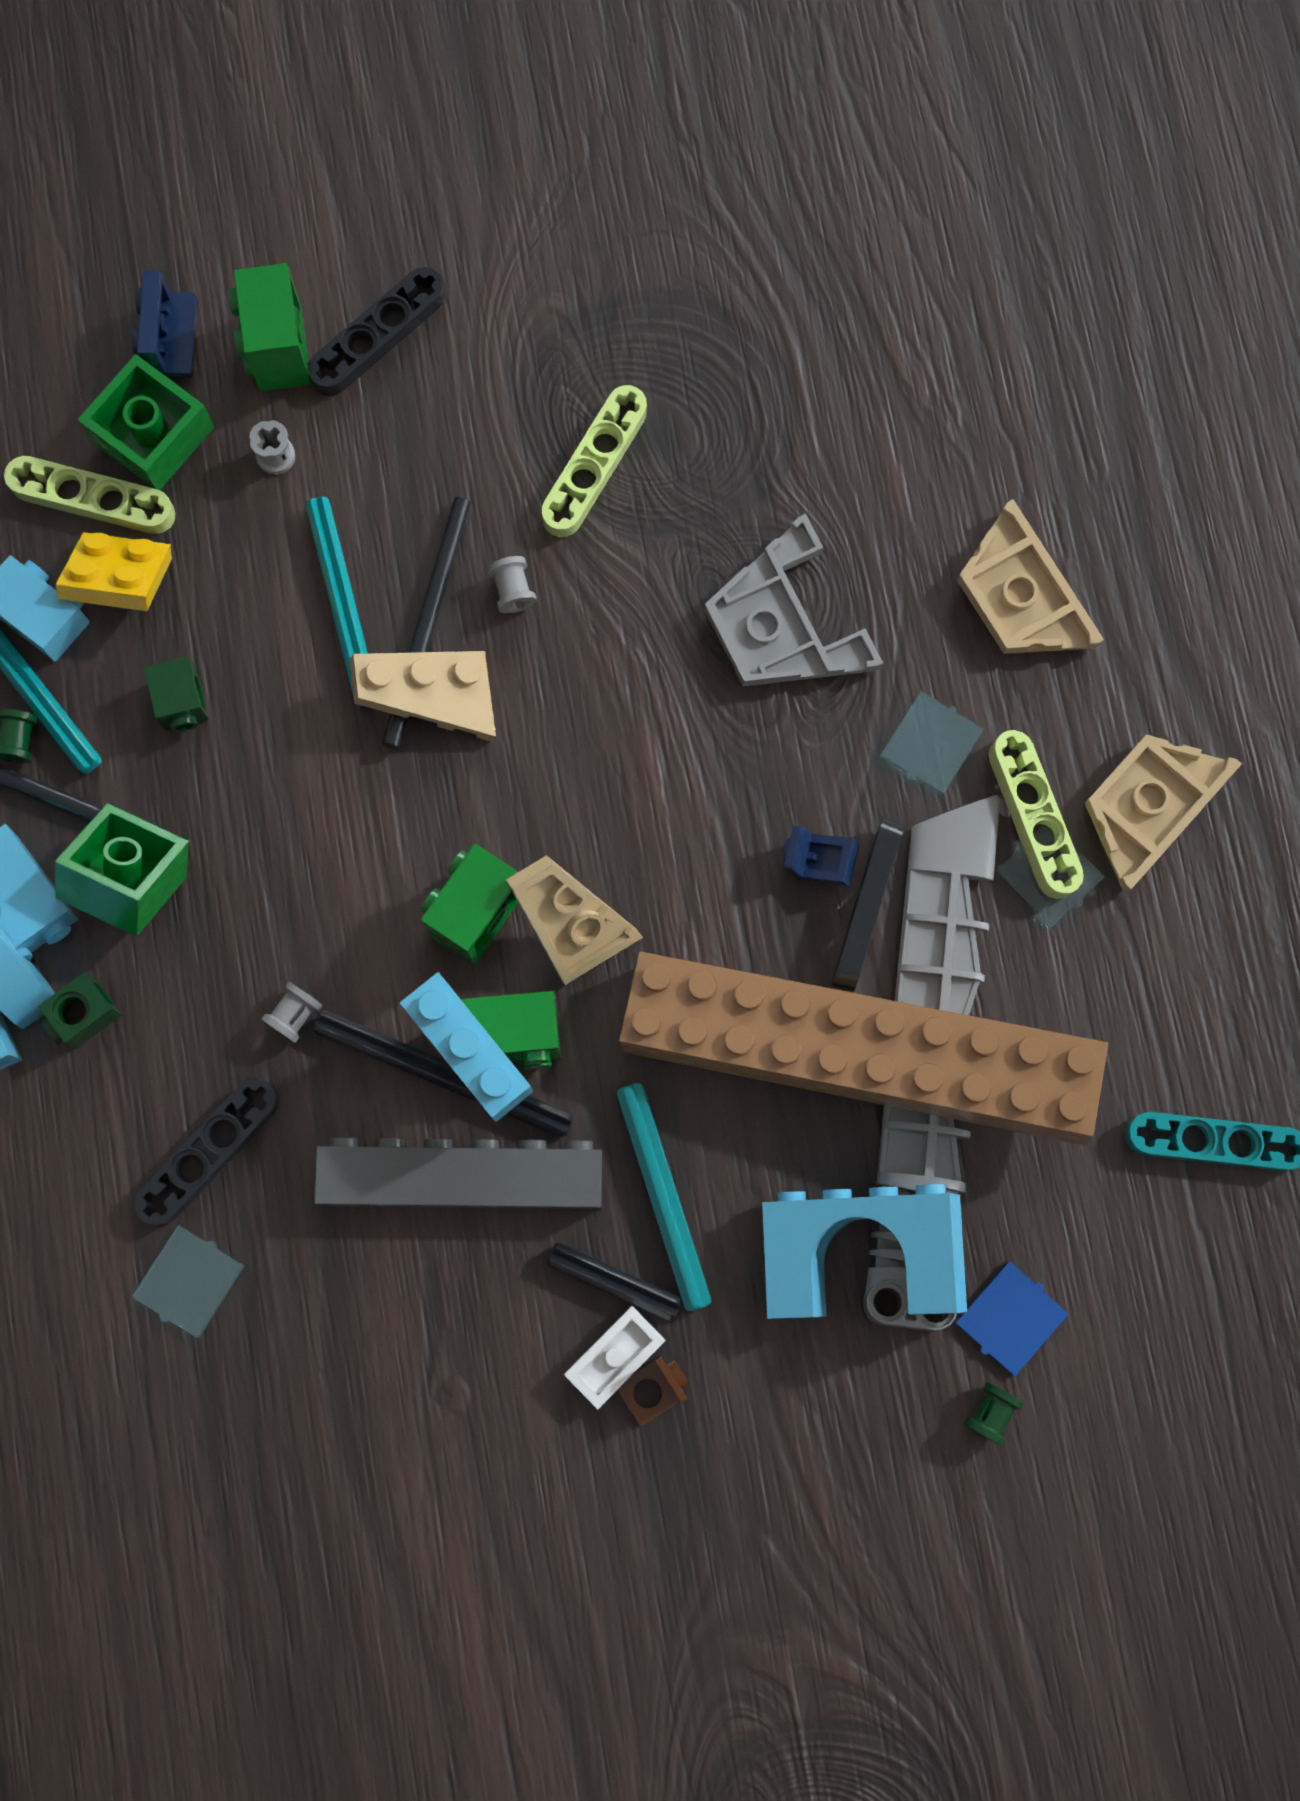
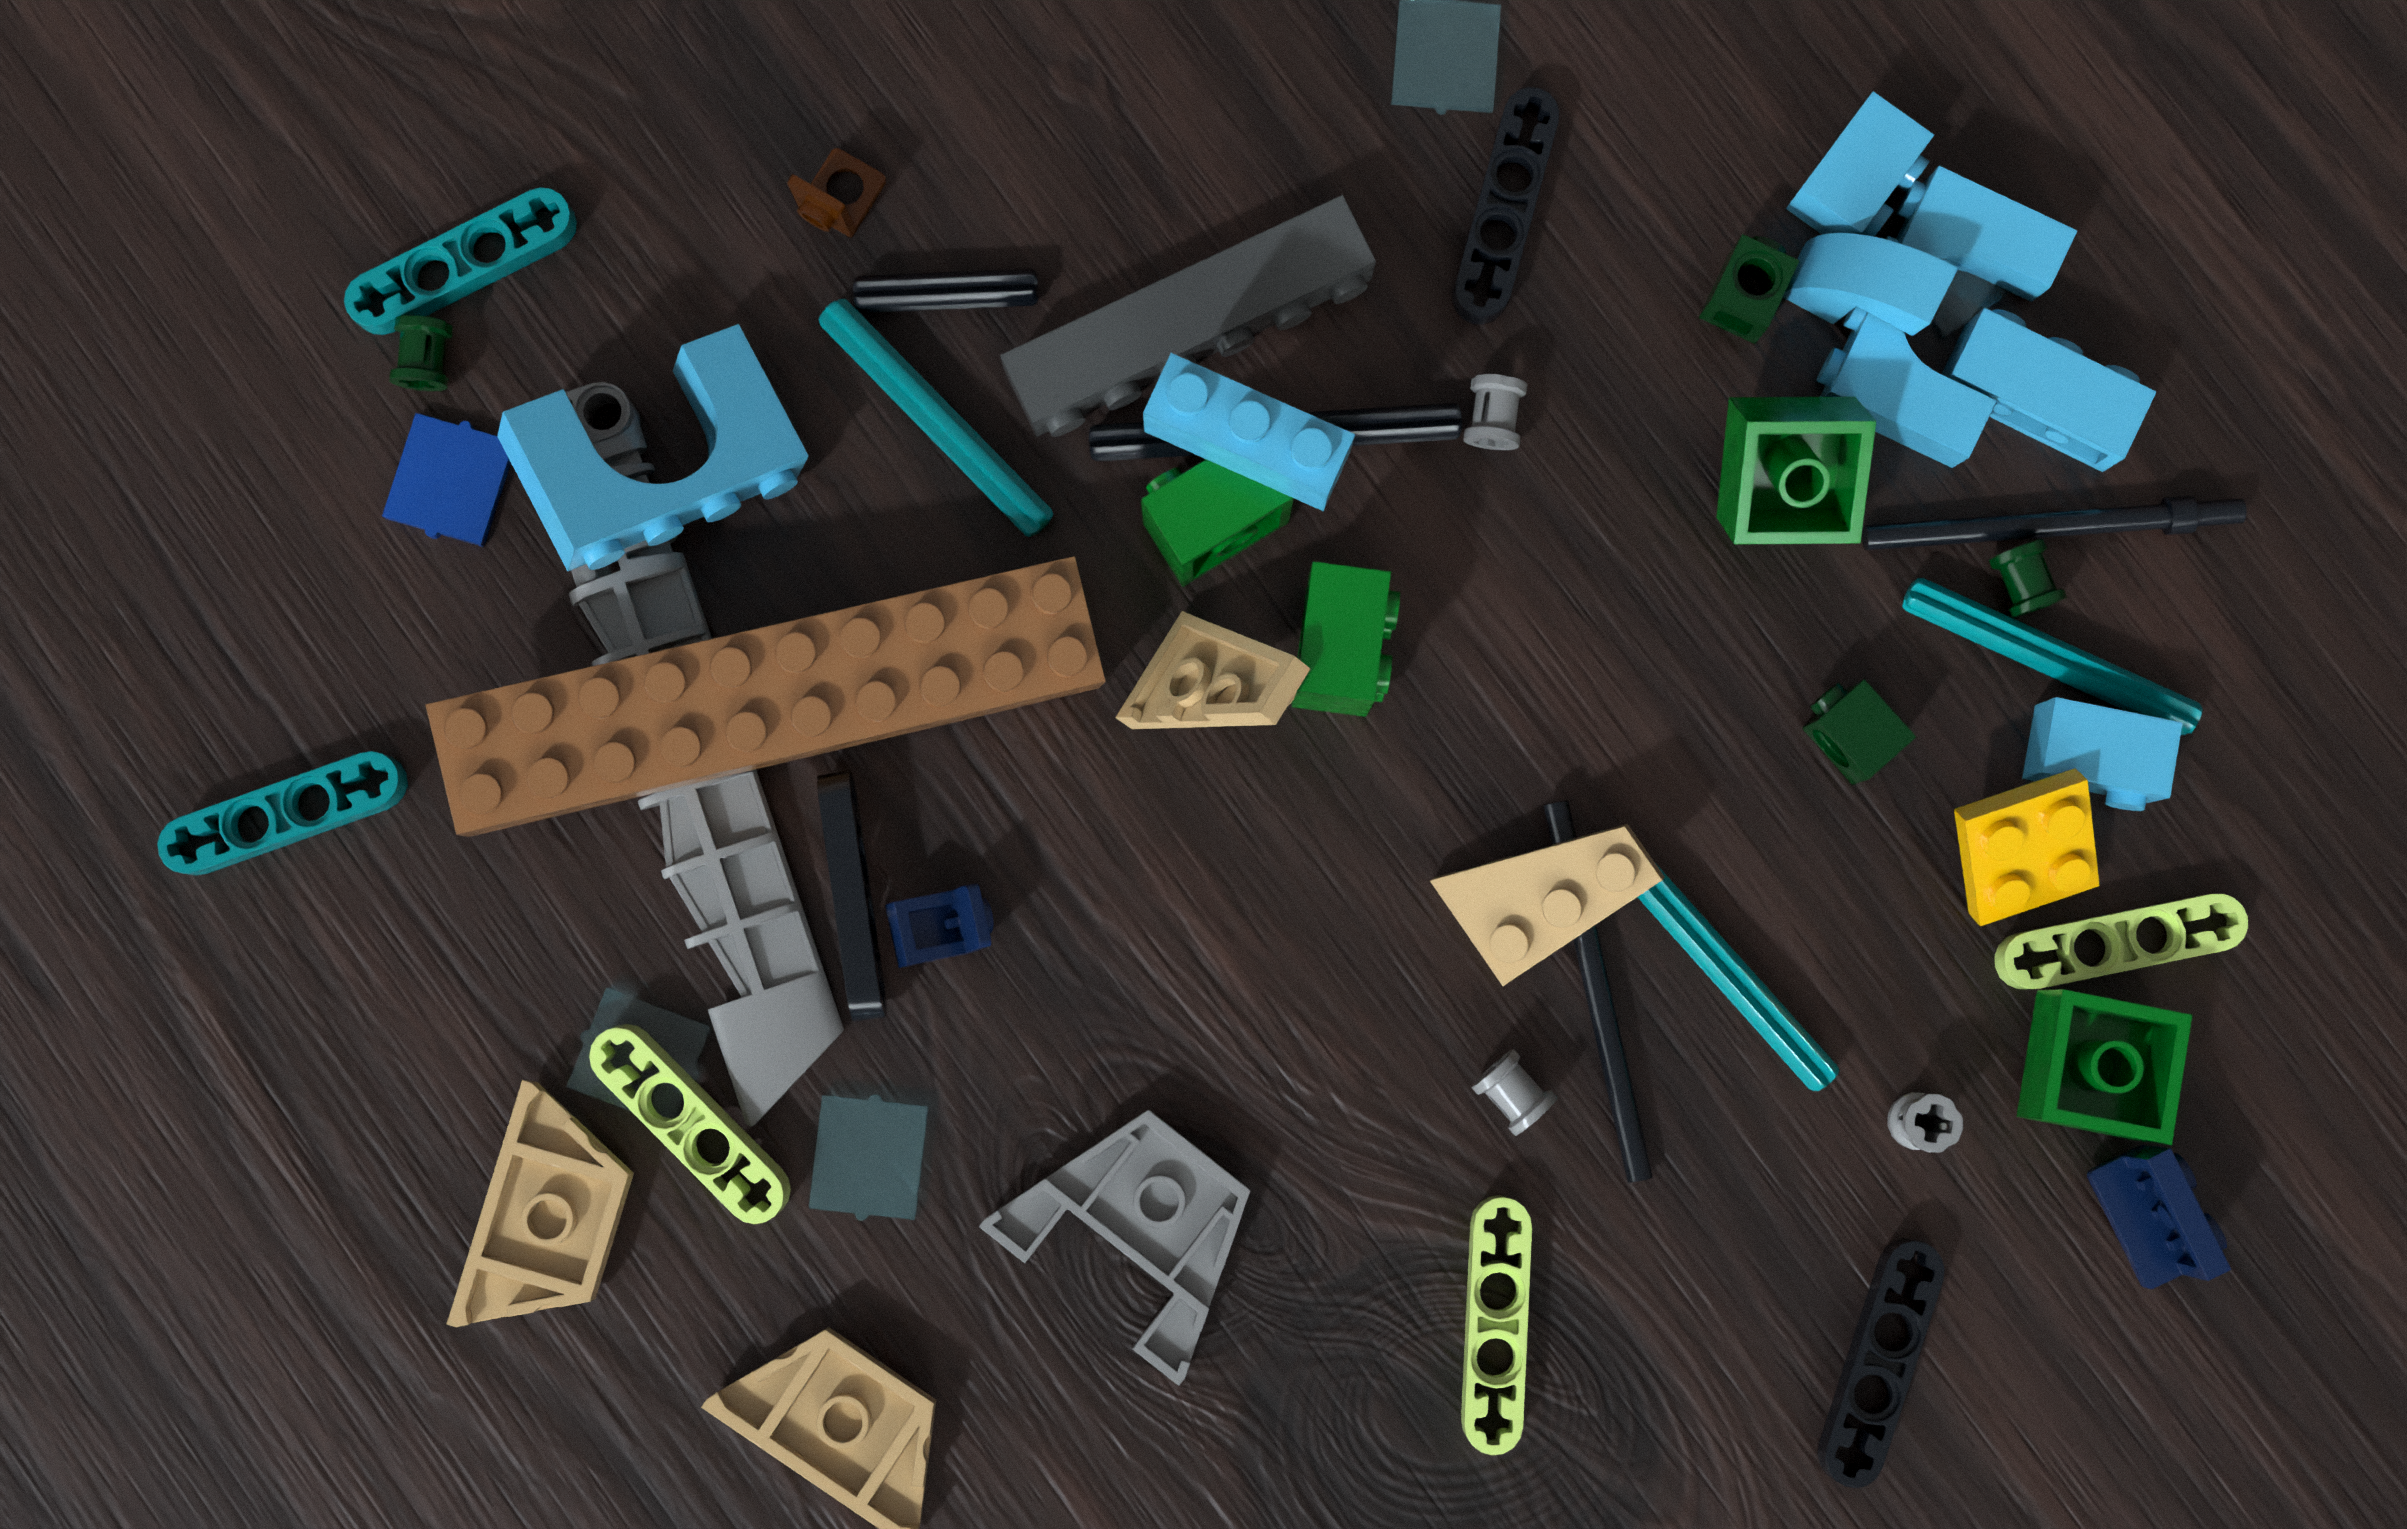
camera: 155 degrees right, 5 degrees up
green brick [229,263,311,392] -> none
white plate [564,1306,666,1409] -> none
none -> teal beam [344,188,577,335]

